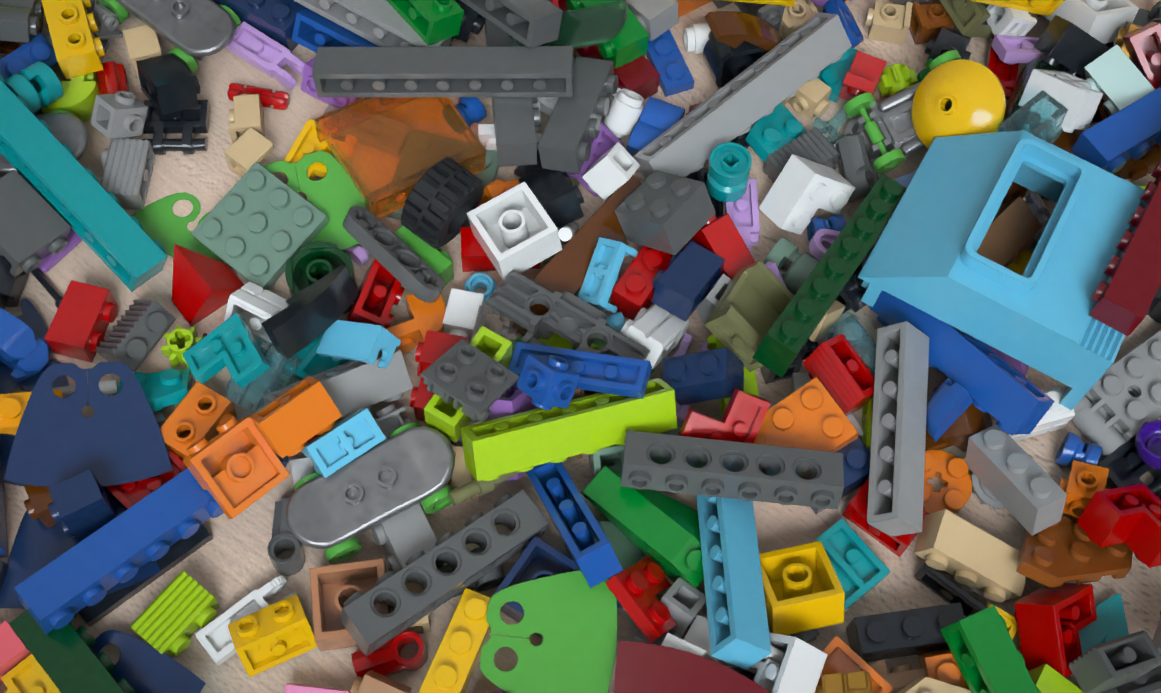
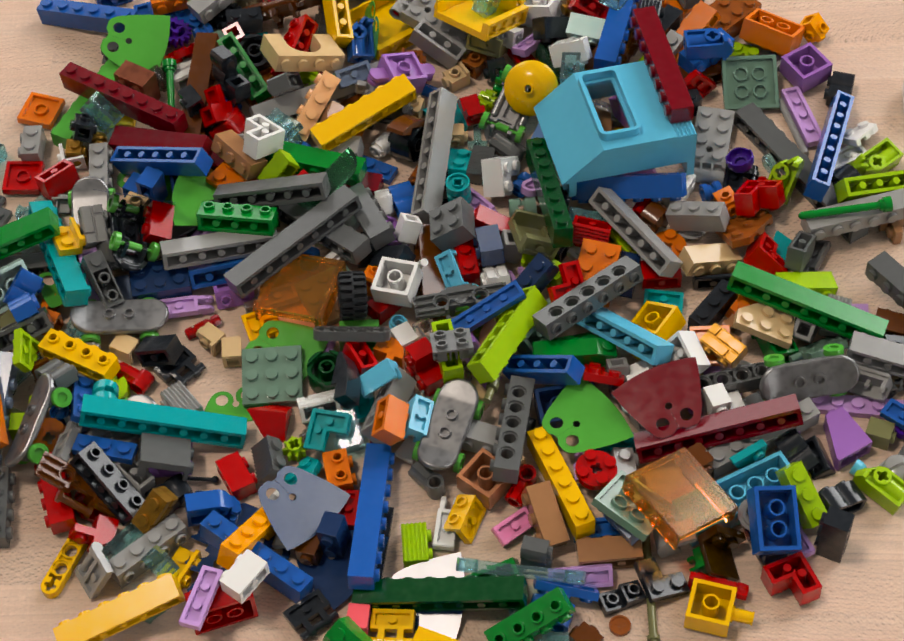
camera: 35 degrees left, 10 degrees down
light grey brick [91,91,148,139] -> none
orange plate [182,416,290,519] -> none
blue brick [516,354,581,410] -> none
blue brick [926,378,973,442] -> none

